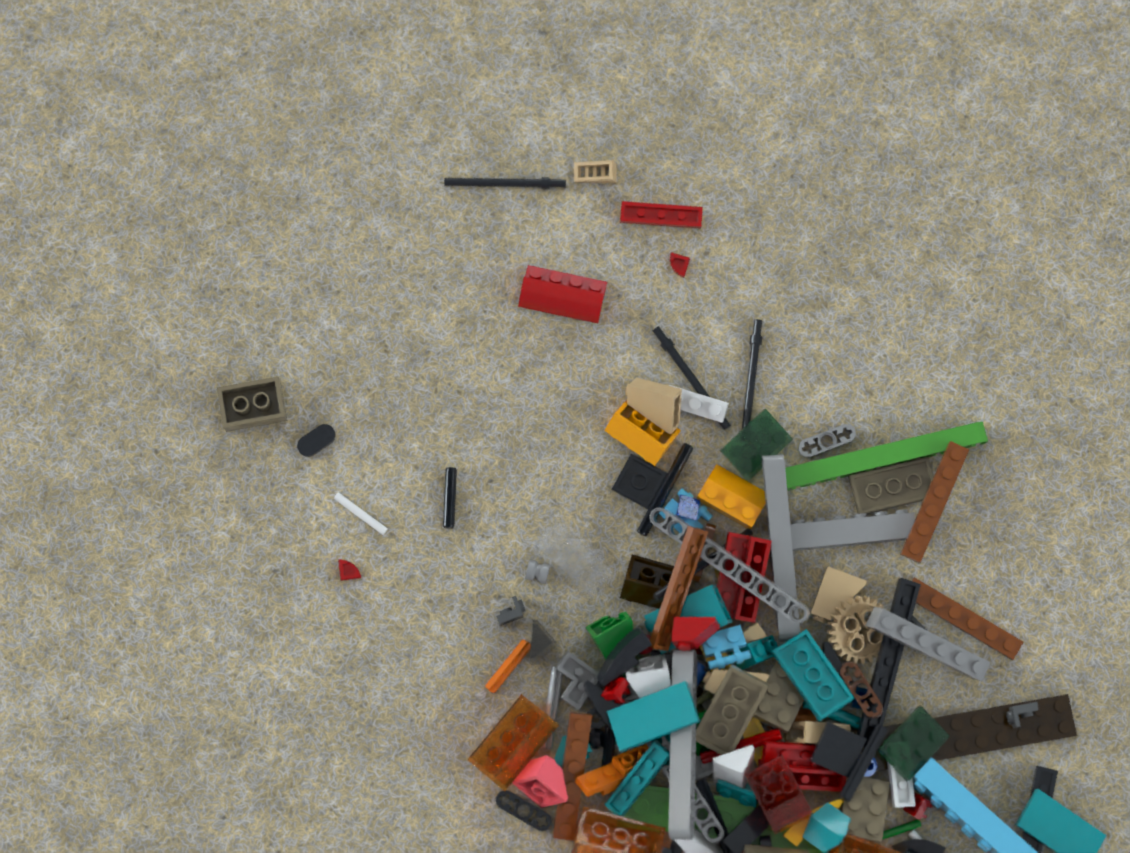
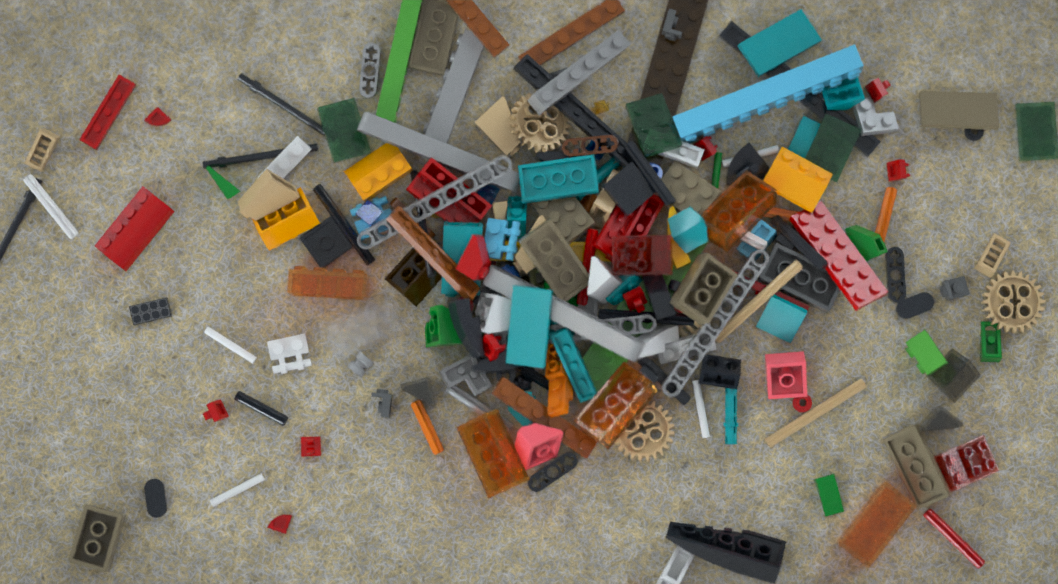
camera: 65 degrees left, 5 degrees up
none -> white axle [24,174,78,239]
none -> black tile [129,297,172,326]
none -> red tile [203,399,229,422]
none -> white bar [204,327,257,364]
none -> green slope [206,165,240,199]
none -> white plate [267,334,312,374]
none -> clear orange brick [287,266,370,300]
none -> red tile [301,436,321,457]
none -> clear blue slope [477,184,500,209]
none -> clear yellow plate [591,99,610,115]
none -> red tile [623,286,647,313]

